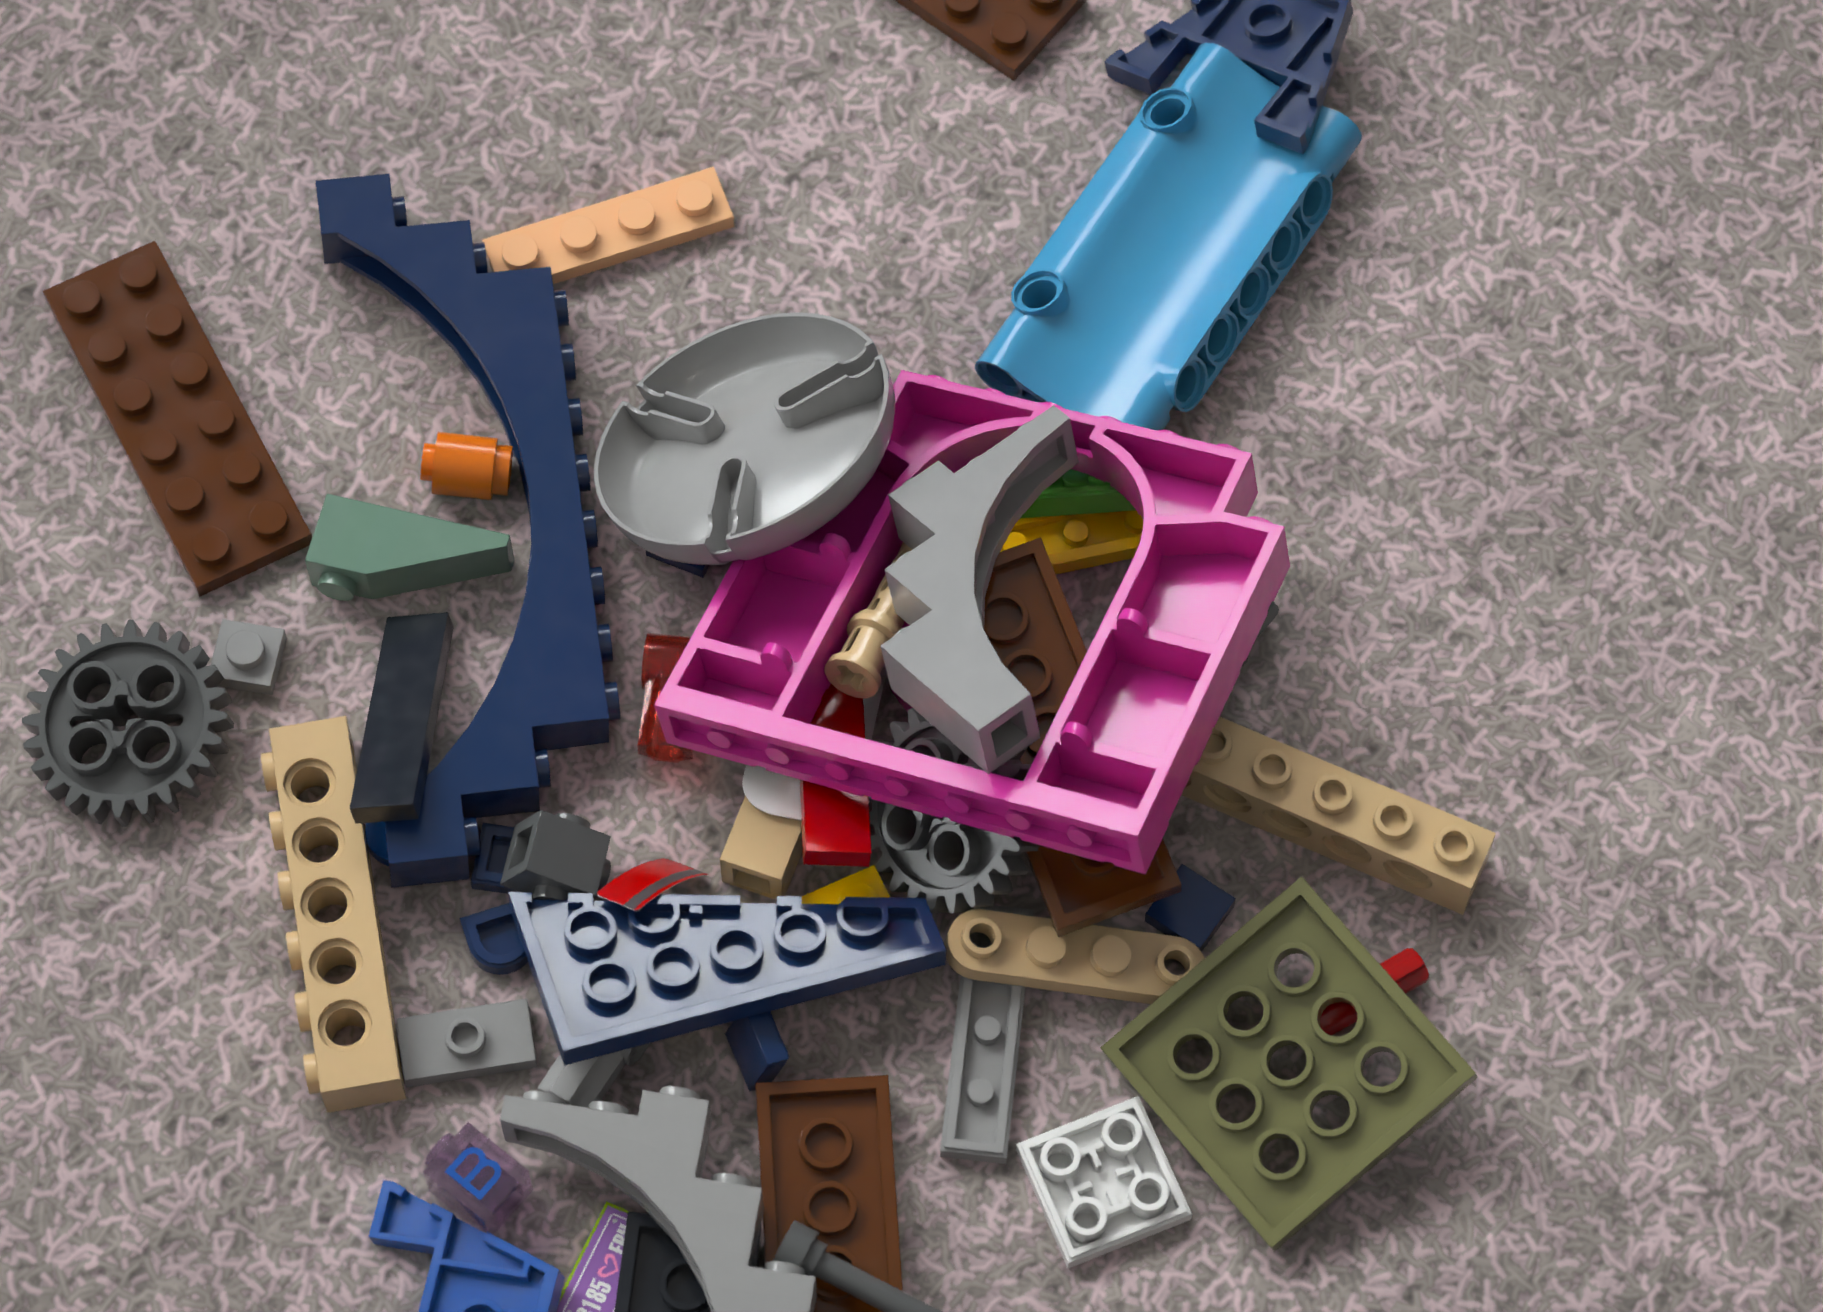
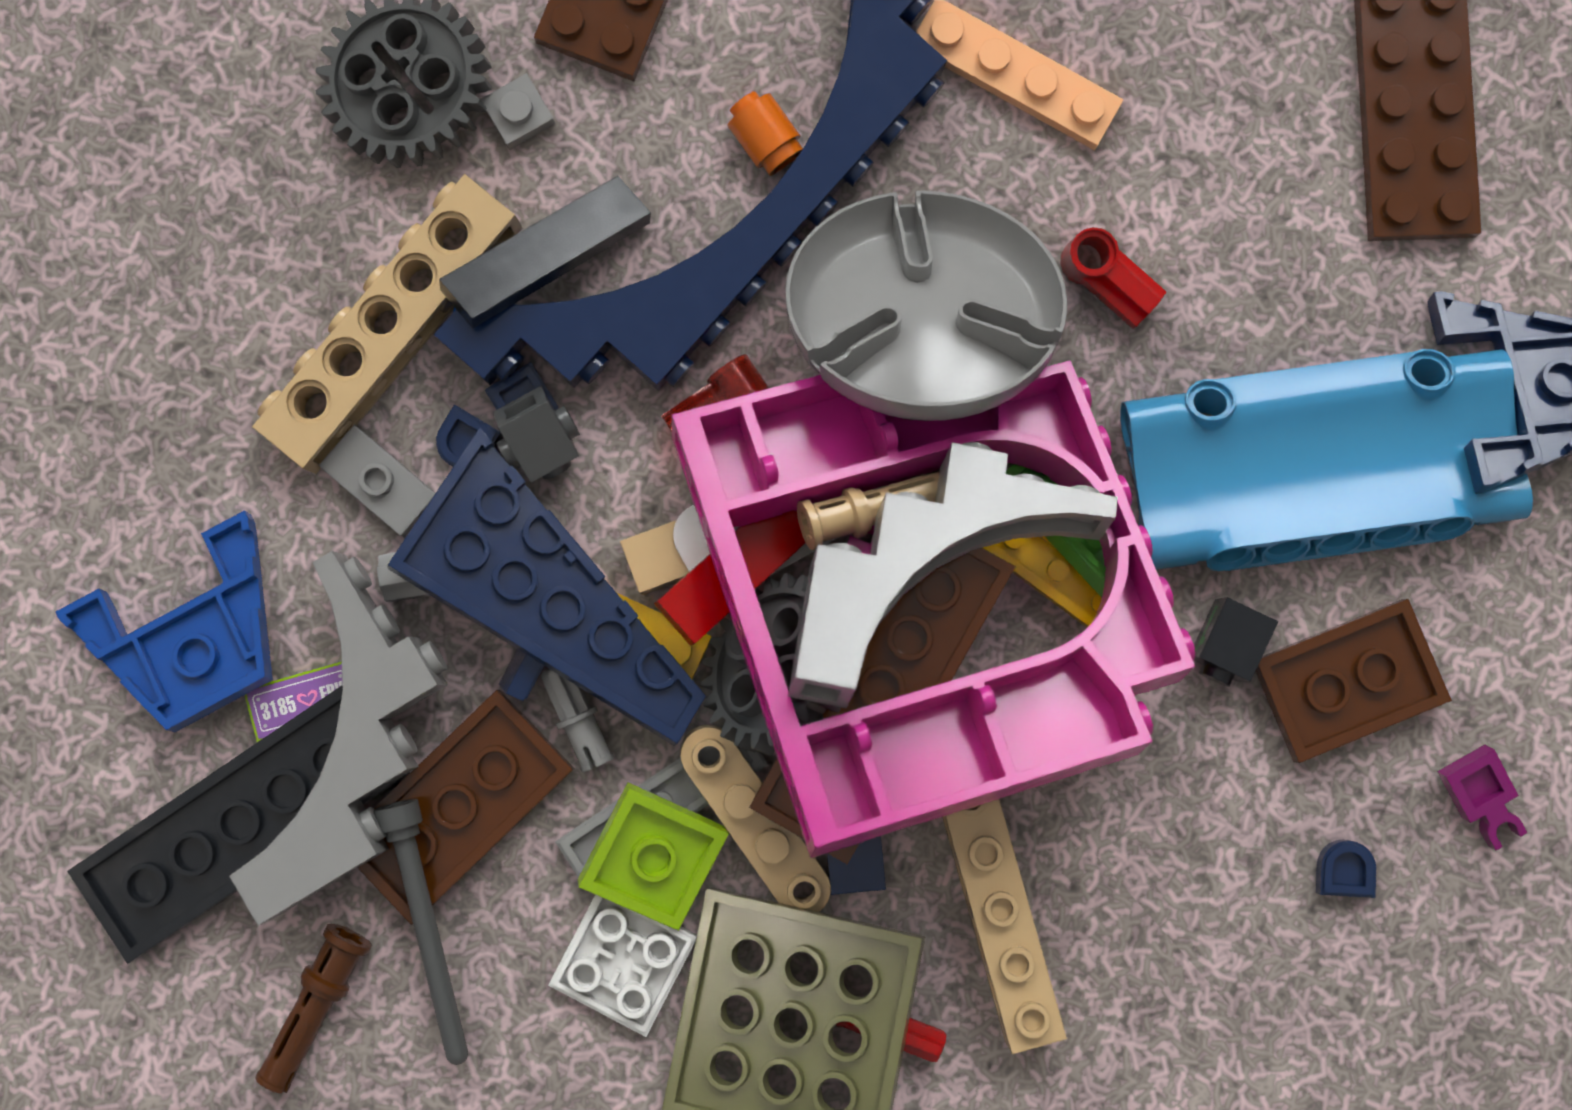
camera: 50 degrees right, 20 degrees up
sand green slope [305,494,514,601] -> none
clear purple brick [423,1122,533,1235] -> none
red sticker [597,858,708,911] -> none
none -> light grey axle [541,668,614,773]
none -> lime plate [577,782,729,931]
none -> red piece [1060,227,1167,329]
none -> black brick [1194,597,1279,687]
none -> reddish brown plate [1255,599,1452,763]
none -> dark blue tile [1316,839,1376,898]
none -> magenta plate [1437,744,1527,851]

